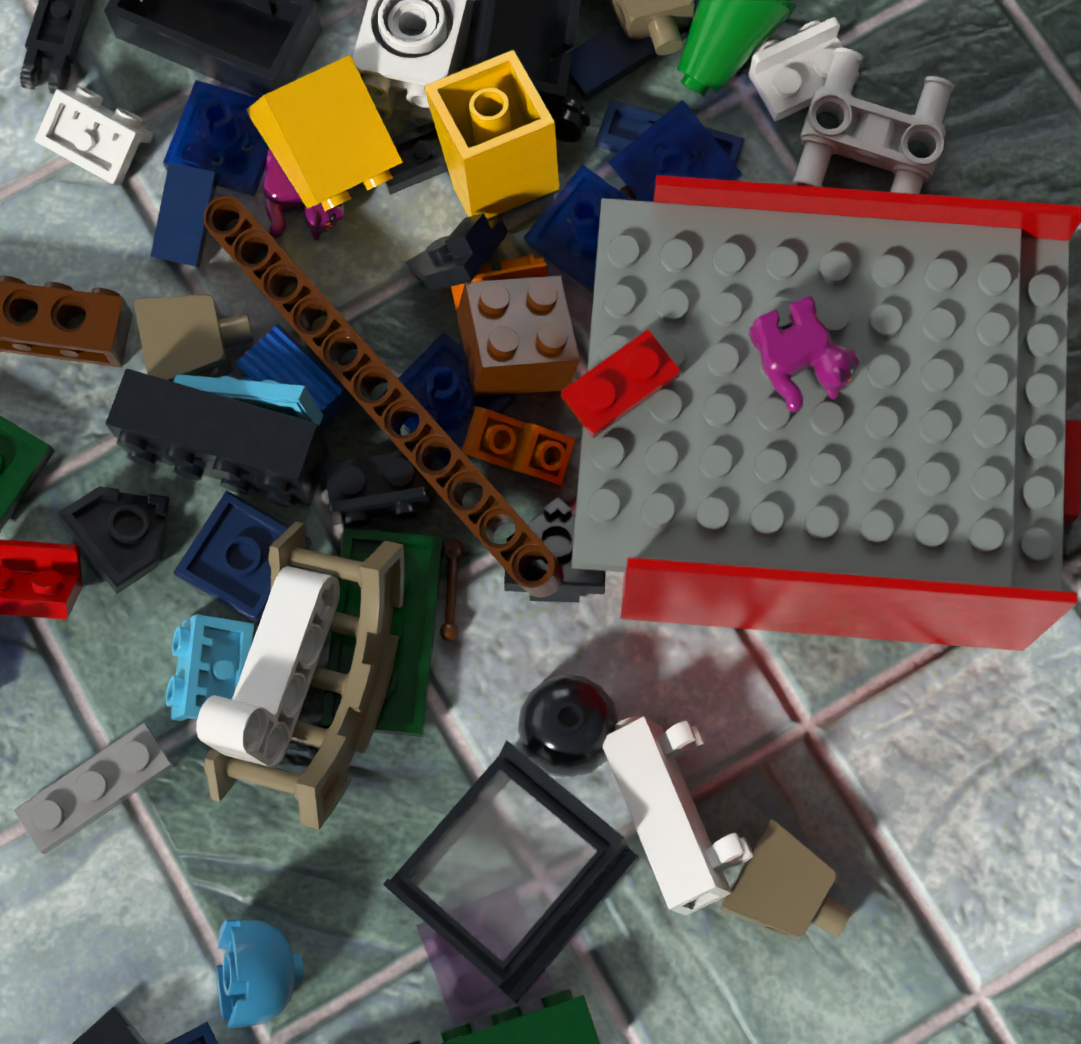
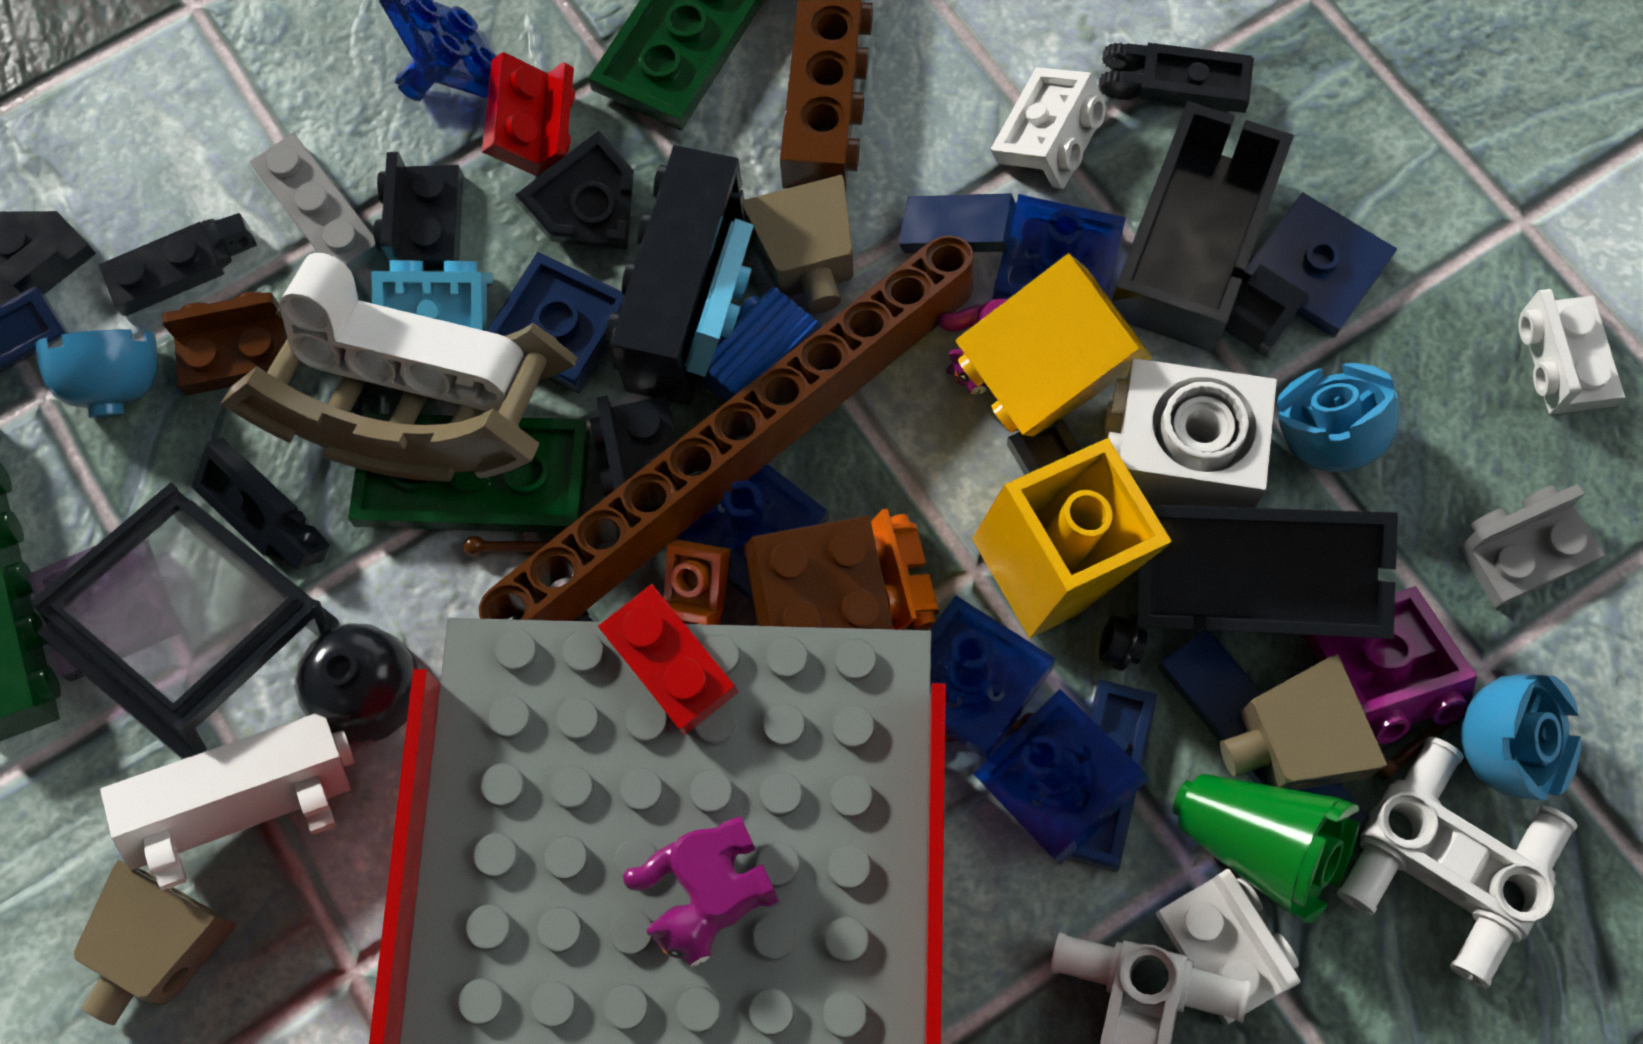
camera: 90 degrees right, 5 degrees down
black plate [405,213,508,291] -> none
none -> black hinge [98,213,257,316]
none -> reddish brown bracket [162,292,295,396]
none -> black hinge [191,438,330,571]
none -> black bracket [374,152,463,271]

